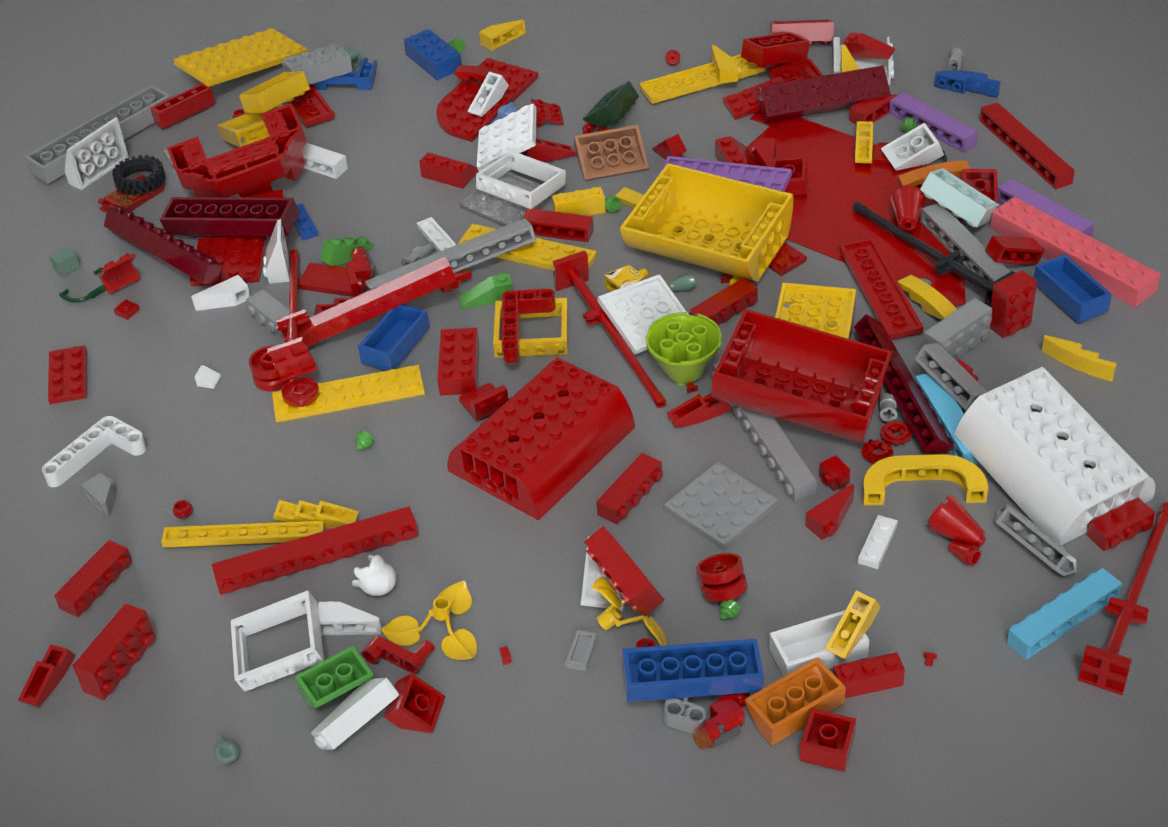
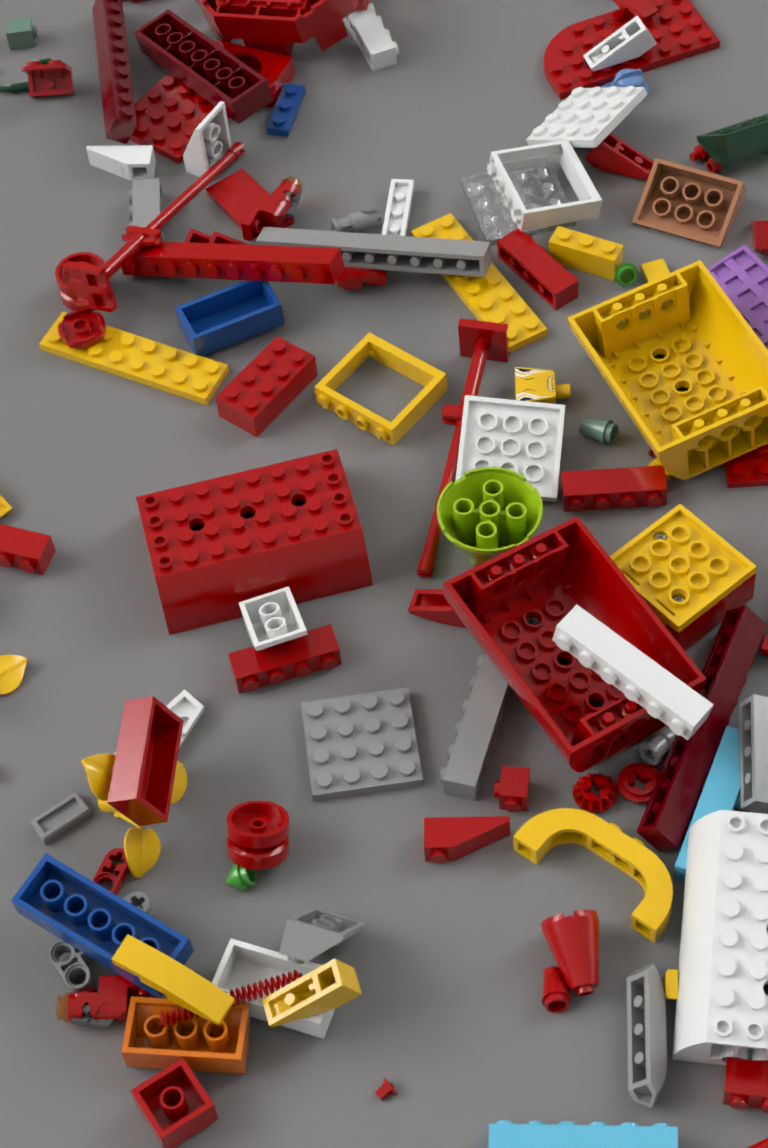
camera: 40 degrees right, 10 degrees up
red plate [114,299,140,320] -> none
white slope [195,365,221,389] -> none
bright green slope [320,236,374,266] -> none
bright green plate [355,430,374,450] -> none
red slope [419,152,479,189] -> none
bright green slope [459,273,513,310] -> none
red bracket [459,383,509,421] -> none
red beam [502,288,556,364] -> none
red hinge [531,98,564,127] -> none
red brick [833,652,905,698] -> none
white plate [858,515,898,569] -> none
none -> yellow slope [111,934,235,1026]
none -> red piece [159,969,302,1029]
none -> white slope [238,586,308,651]
none -> light grey slope [279,907,367,964]
none -> white brick [552,605,714,740]
none -> yellow tile [662,969,678,1000]

